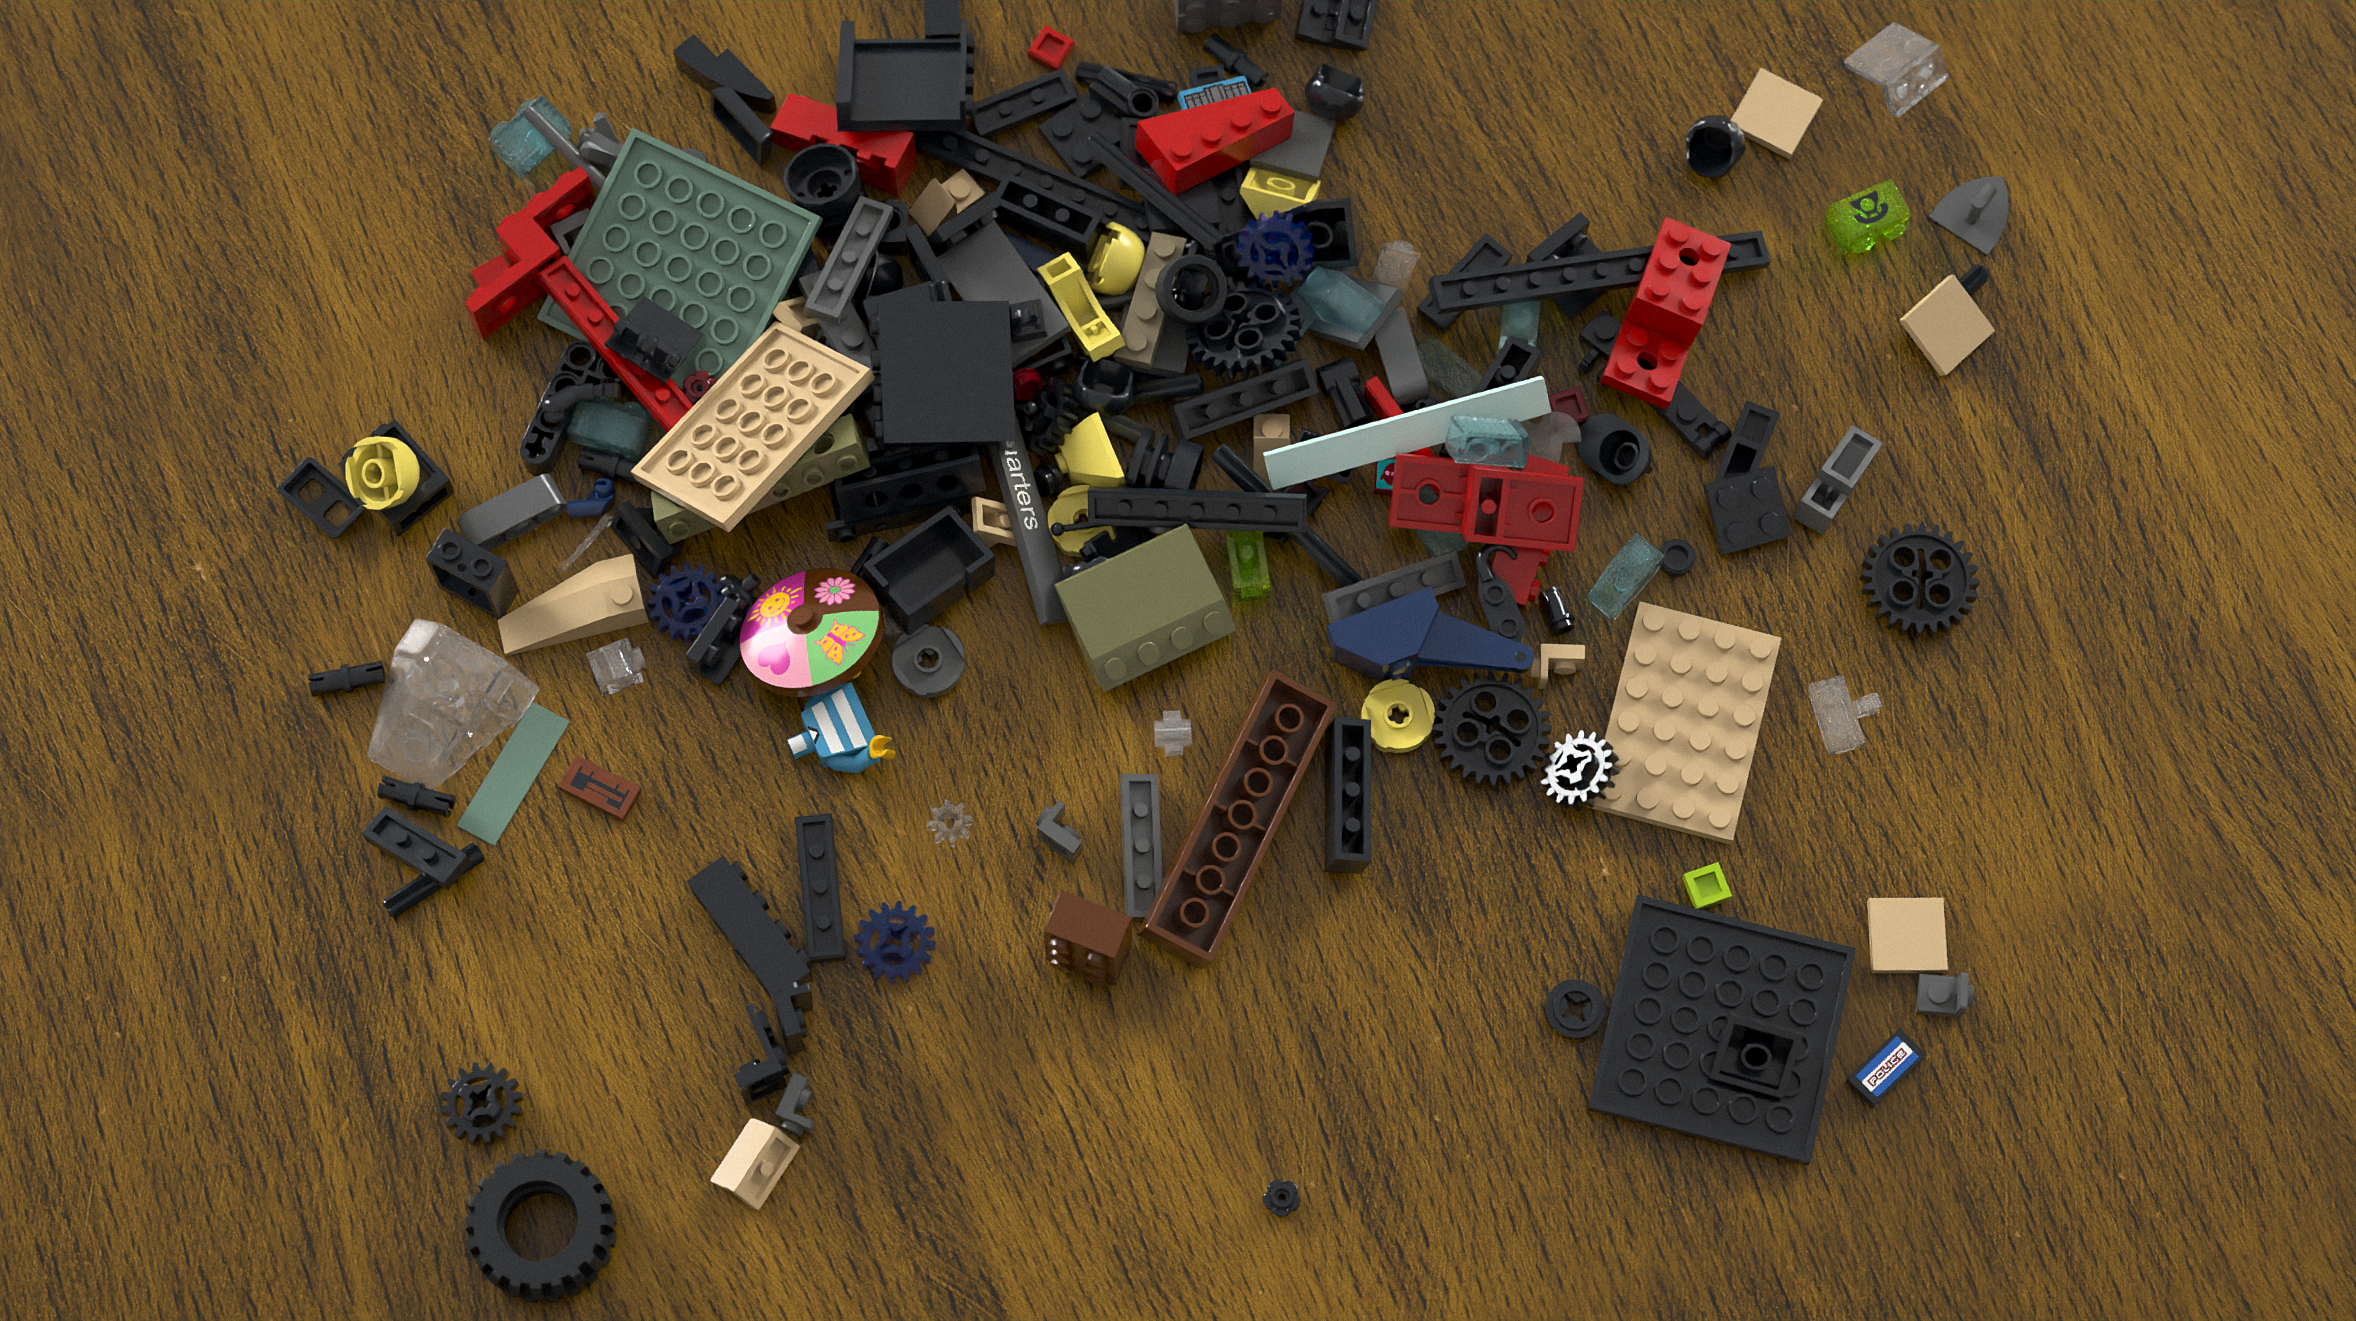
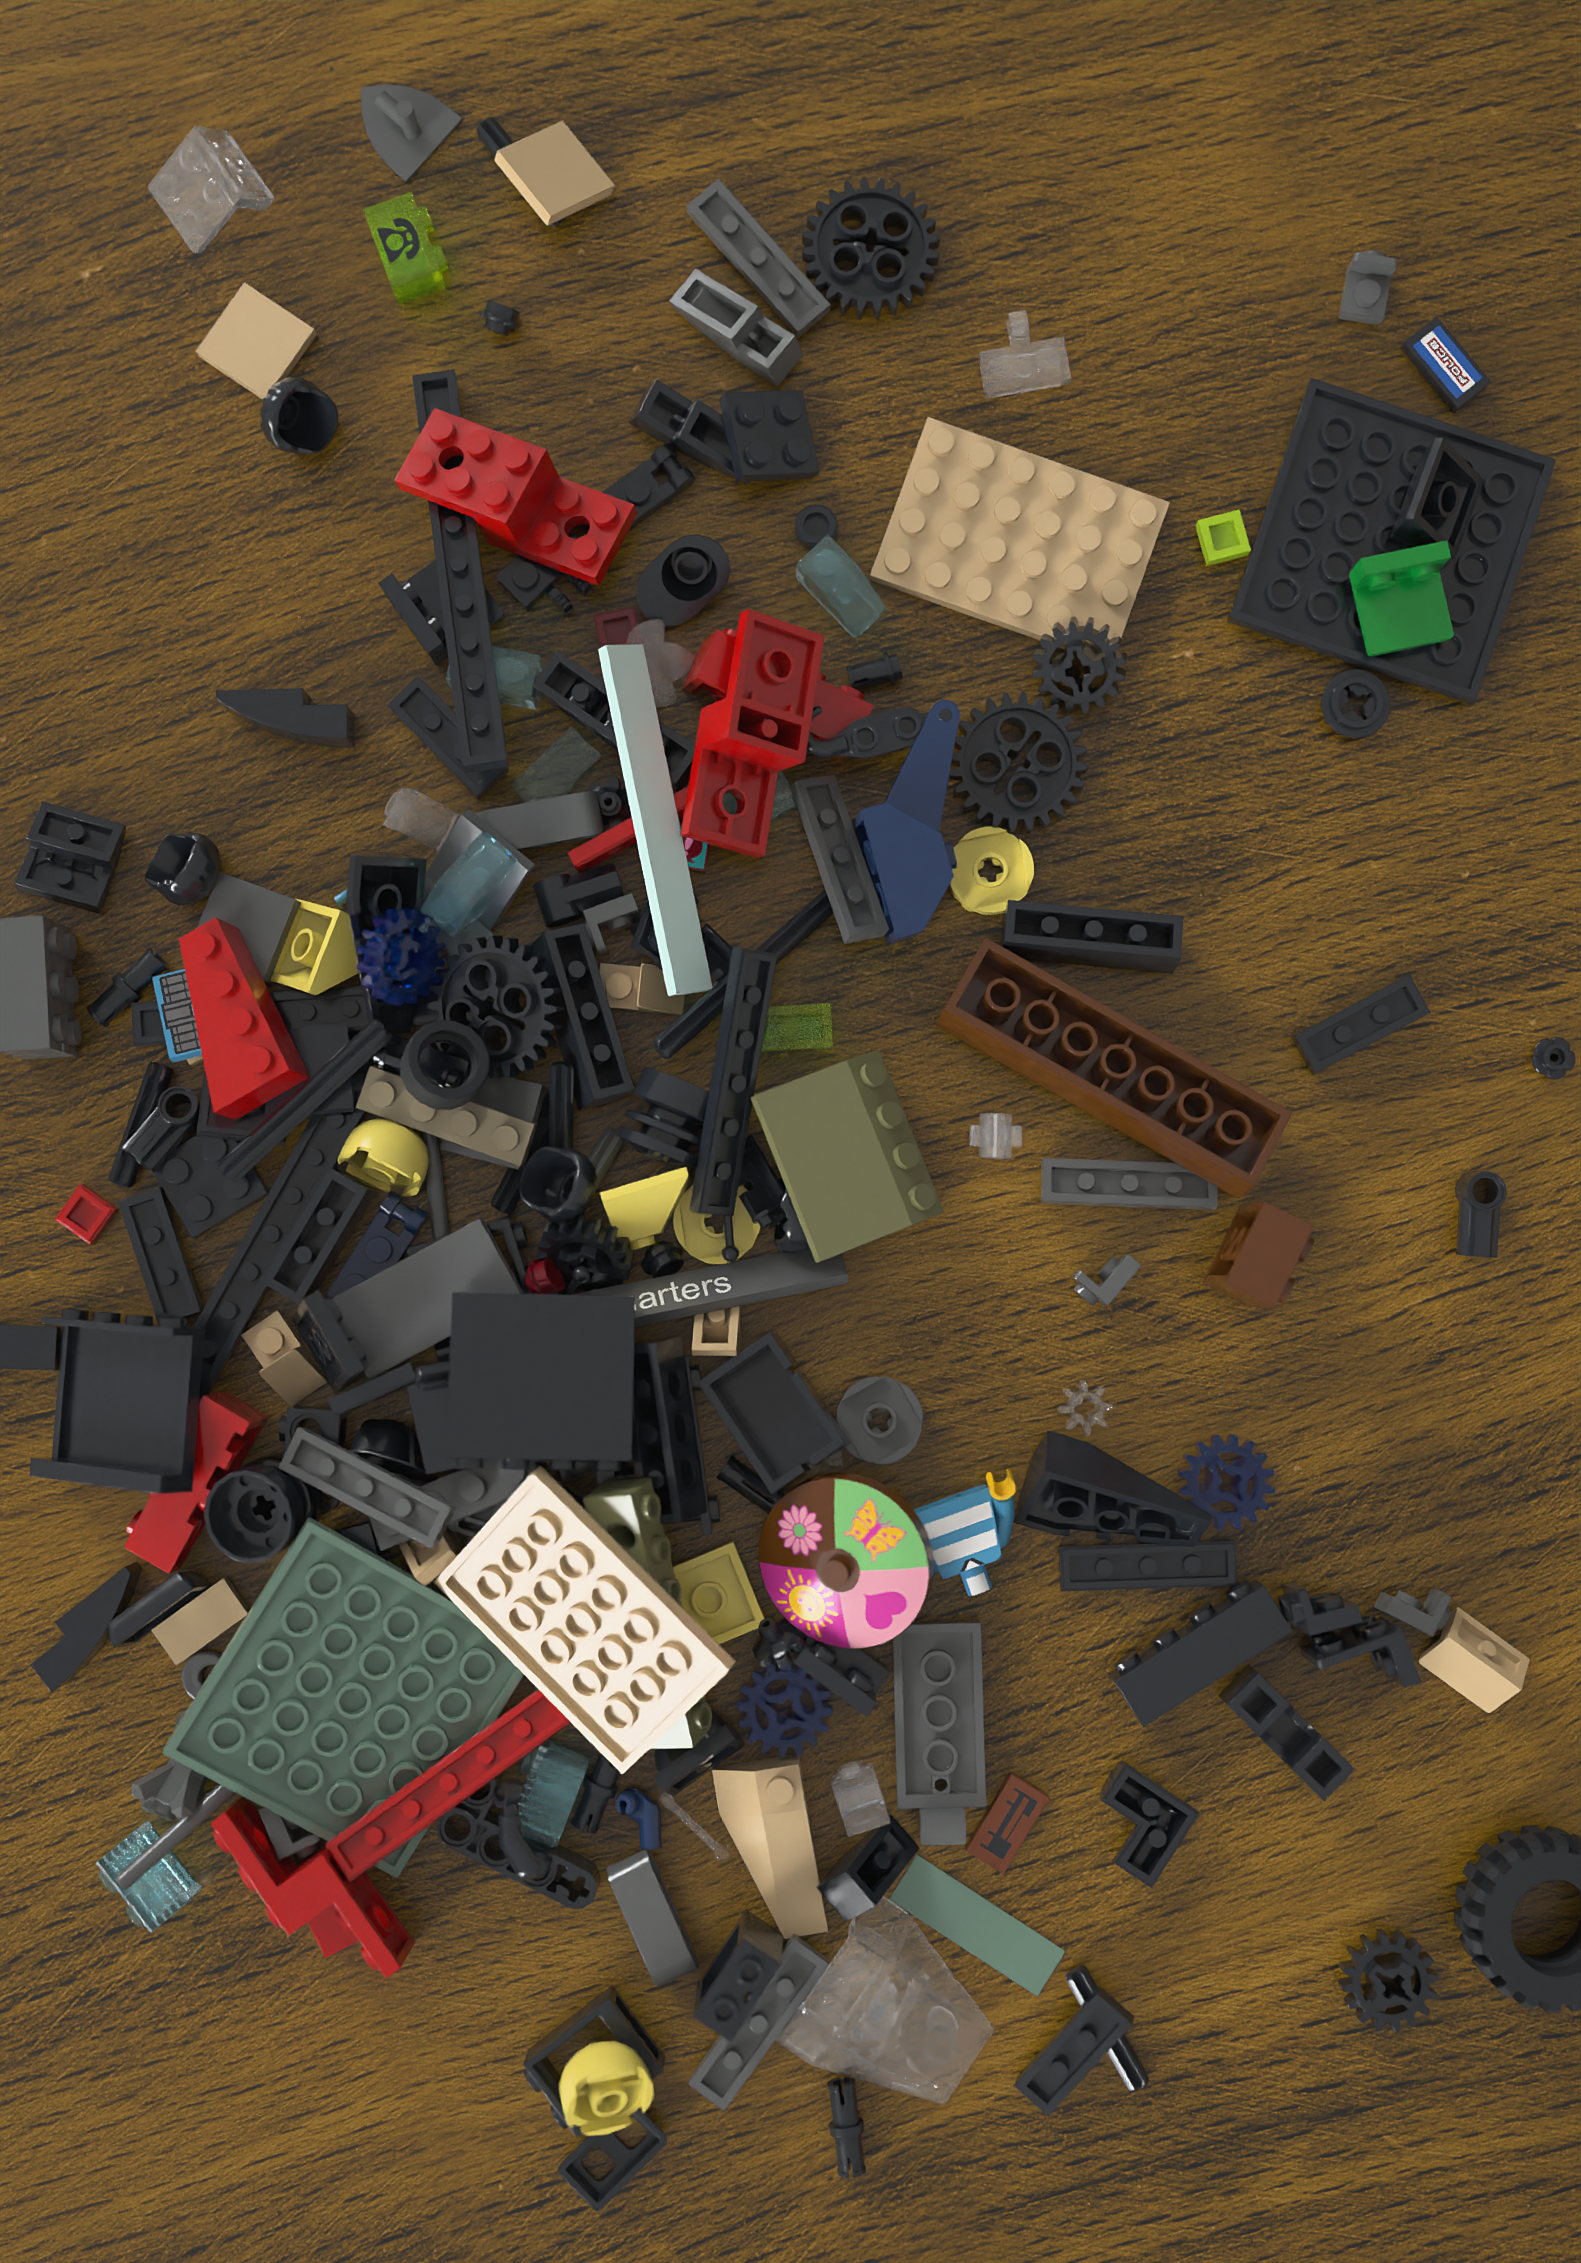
camera: 80 degrees left, 15 degrees up
black pin [377,775,456,818] -> none
black hinge [605,295,703,384] -> none
dark red plate [683,370,717,404] -> none
black tile [1009,299,1048,343] -> none
light yellow arch [1037,252,1125,362] -> none
clear light blue brick [1445,414,1532,468] -> none
tan bracket [1531,644,1585,689] -> none
tan tile [1867,898,1948,973] -> none
none -> tan tile [151,1576,250,1666]
none -> black slope [216,688,355,748]
none -> black plate [479,300,520,336]
none -> dark grey bracket [582,893,641,956]
none -> light yellow plate [673,1540,765,1645]
none -> dark grey plate [686,179,830,338]
none -> dark grey plate [688,1933,830,2111]
none -> black slope [816,1815,920,1921]
none -> dark grey hinge [892,1620,986,1846]
none -> black wedge [1013,1430,1212,1547]
none -> black brick [1100,1761,1200,1888]
none -> black arch [1218,1664,1355,1801]
none -> black plate [1292,974,1431,1075]
none -> green bracket [1349,541,1454,656]
none -> black piece [1455,1171,1507,1257]

